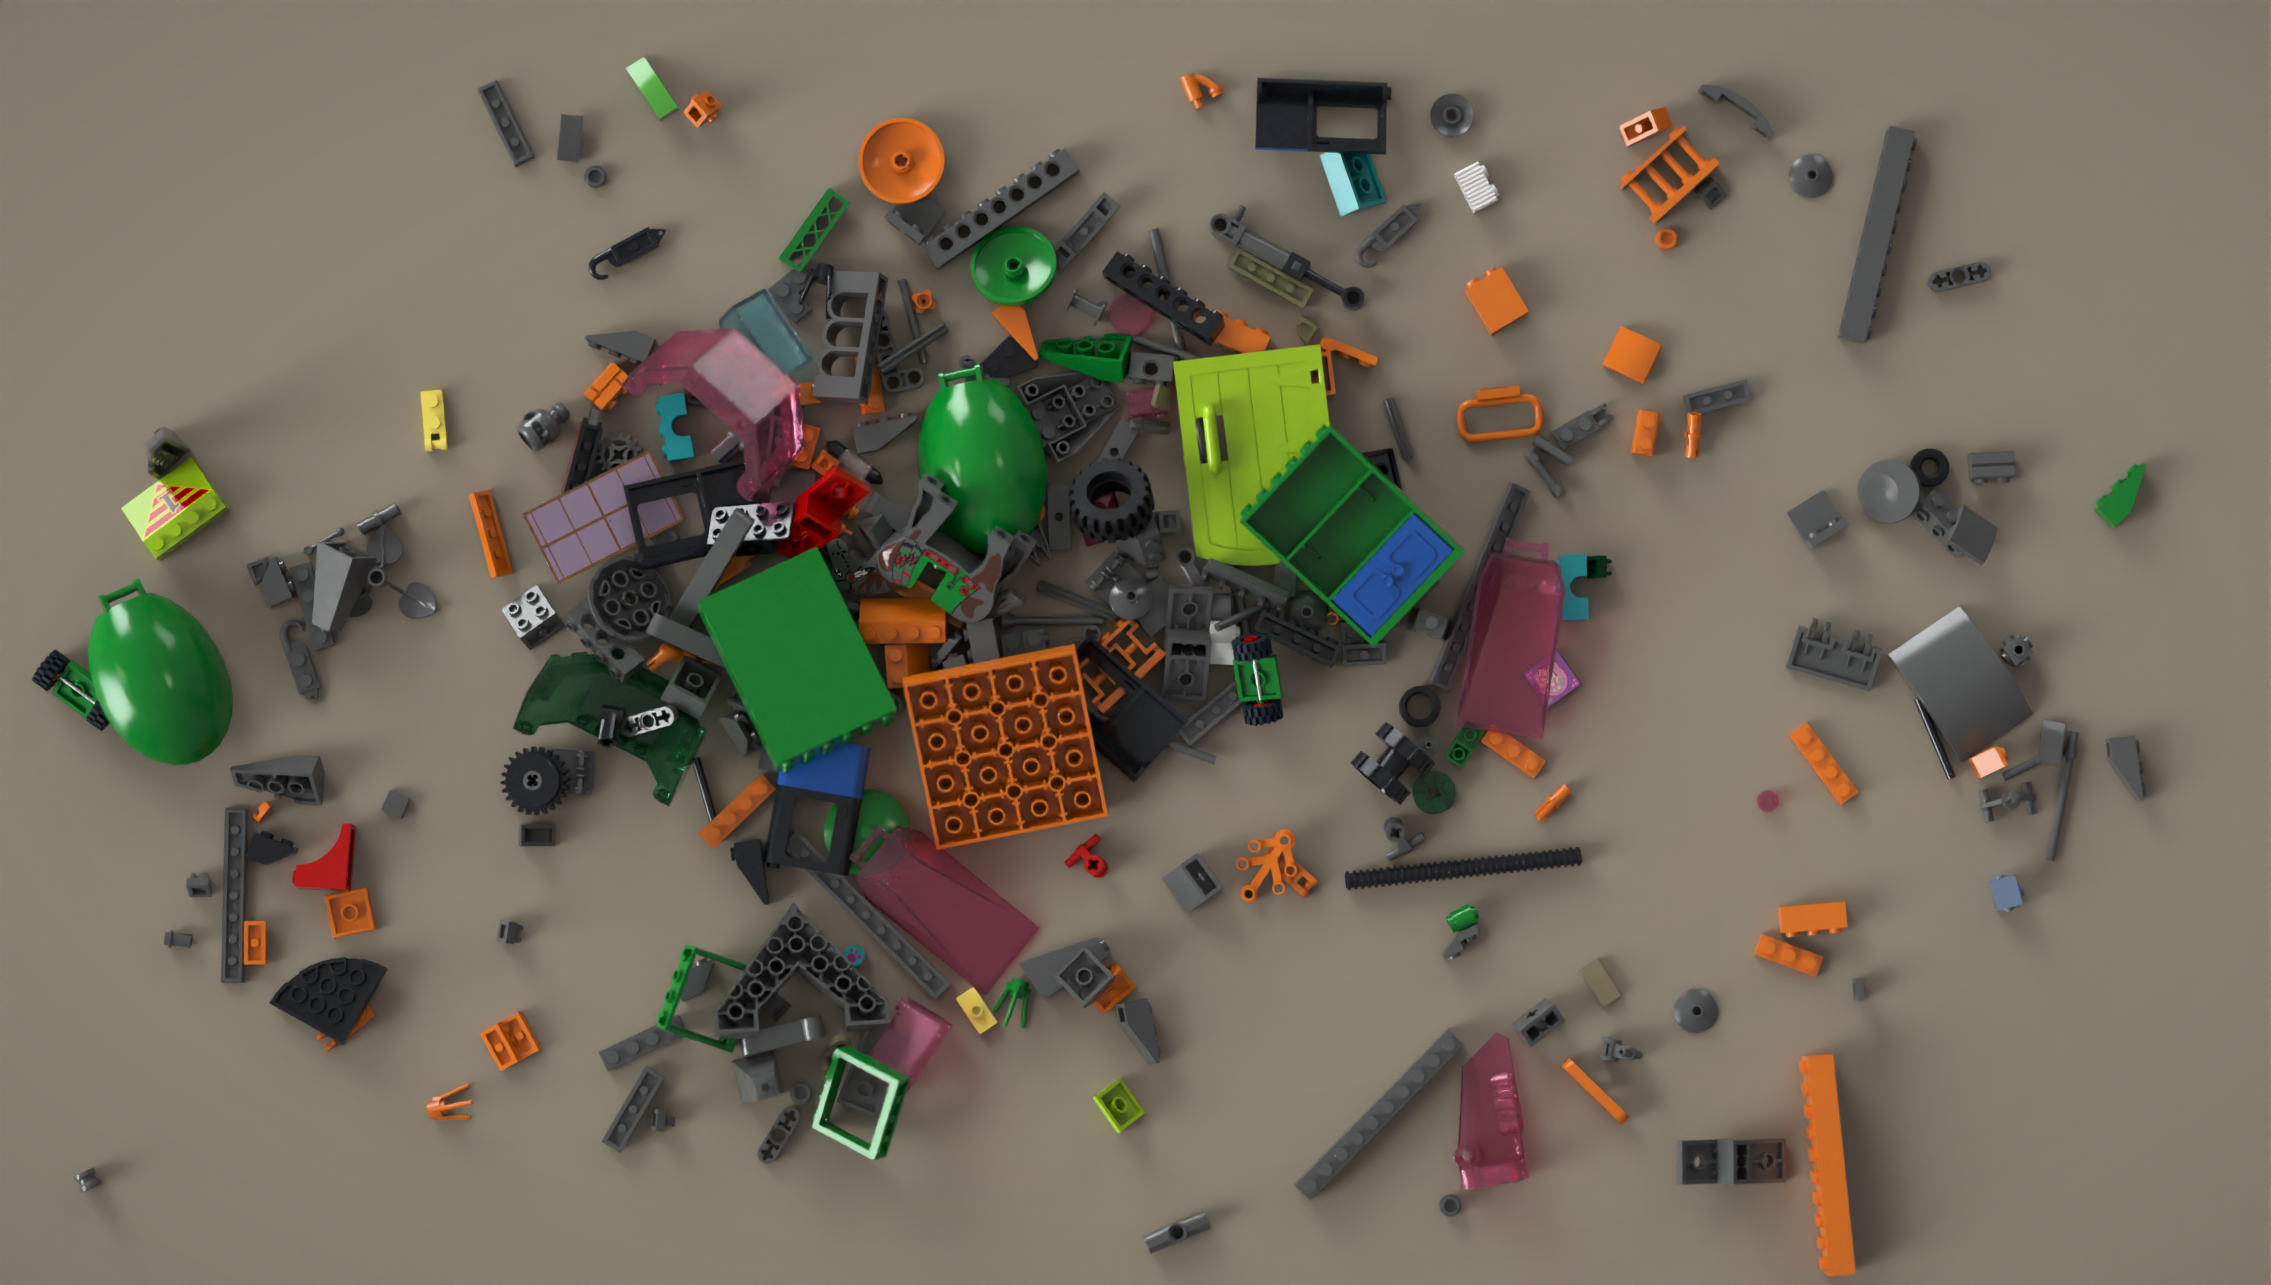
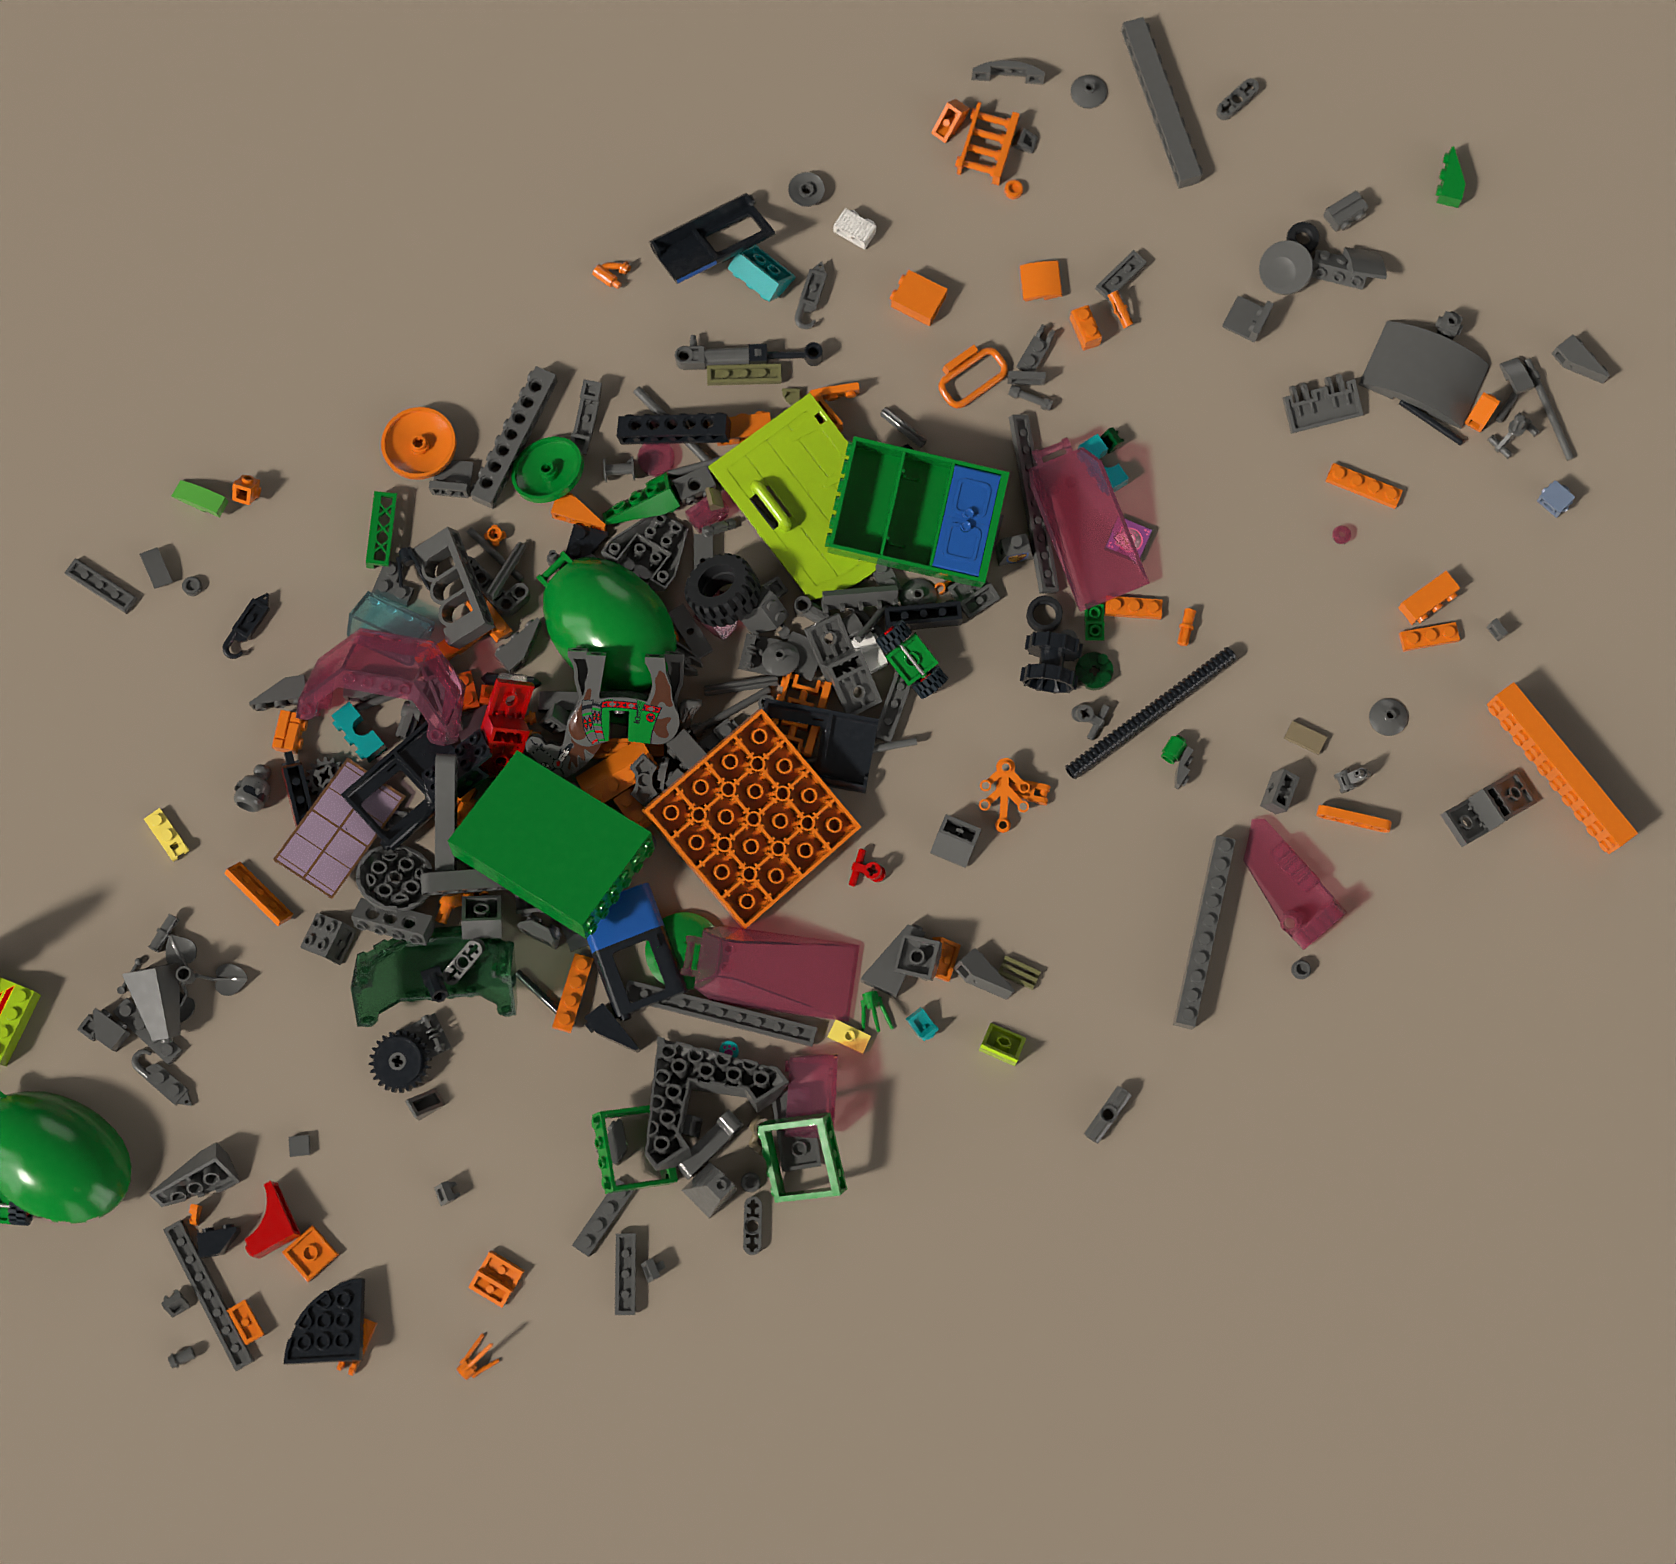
camera: 30 degrees left, 10 degrees down
none -> dark grey tile [630,753,658,808]
none -> teal bracket [906,1007,939,1041]
none -> olive tile [998,956,1041,990]

